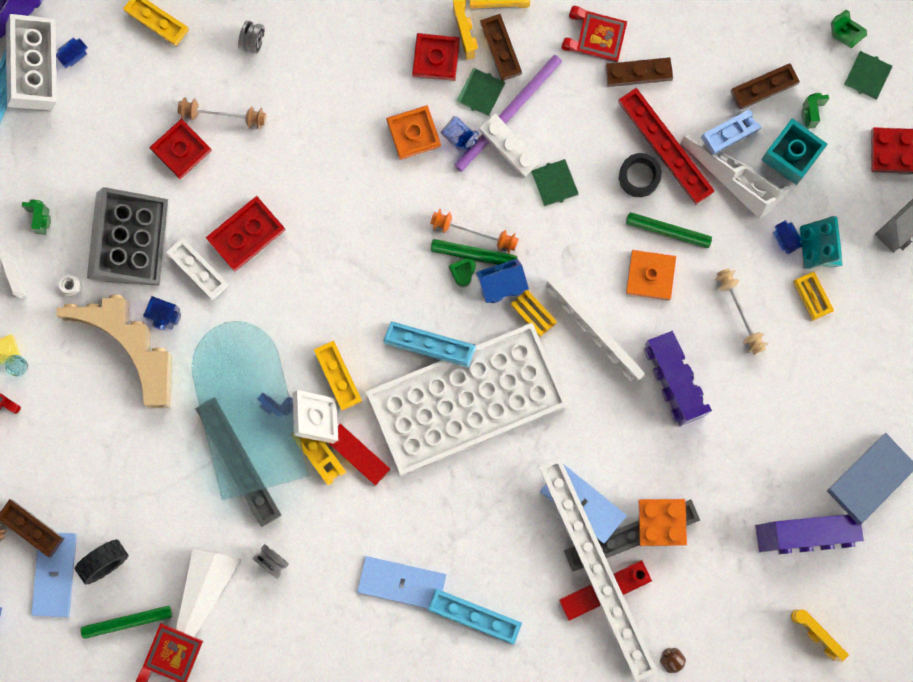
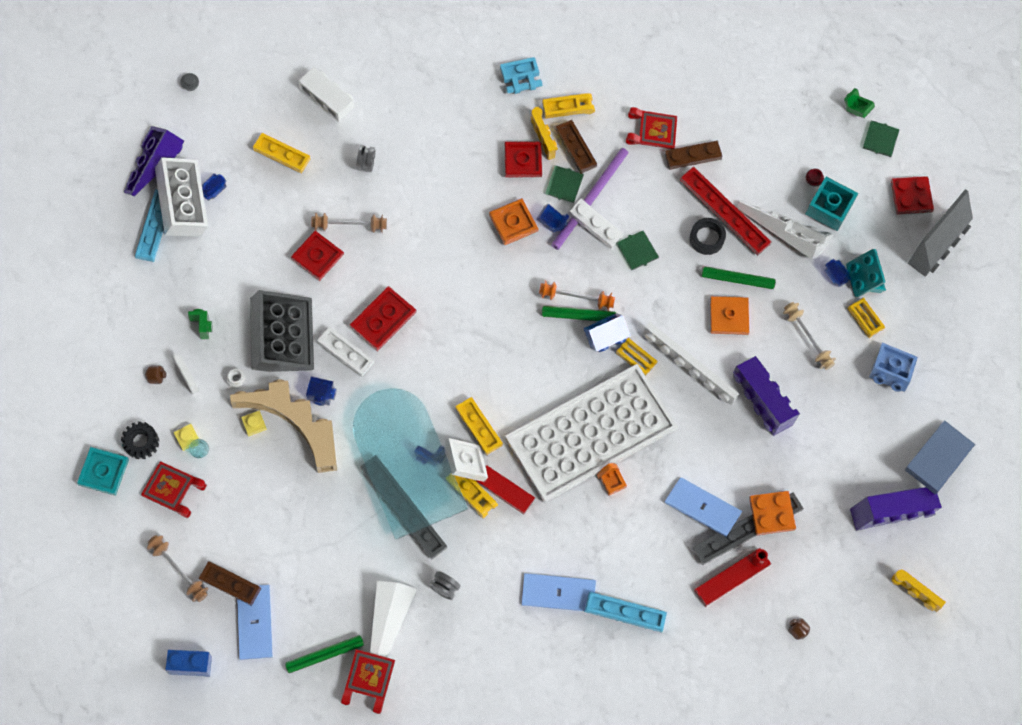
camera: 15 degrees left, 10 degrees down
black tyre [74,539,129,585] -> none
medium azure tile [383,321,476,368] -> none
green tile [448,258,476,287] -> none
white plate [538,457,657,682] -> none
light blue plate [701,110,762,155] -> none
reddish brown plate [730,63,800,110] -> none
green bracket [801,93,829,129] -> none
none -> light yellow plate [241,410,267,437]
none -> orange tile [597,463,627,496]
none -> dark red plate [805,168,824,186]
none -> medium blue plate [869,342,918,392]

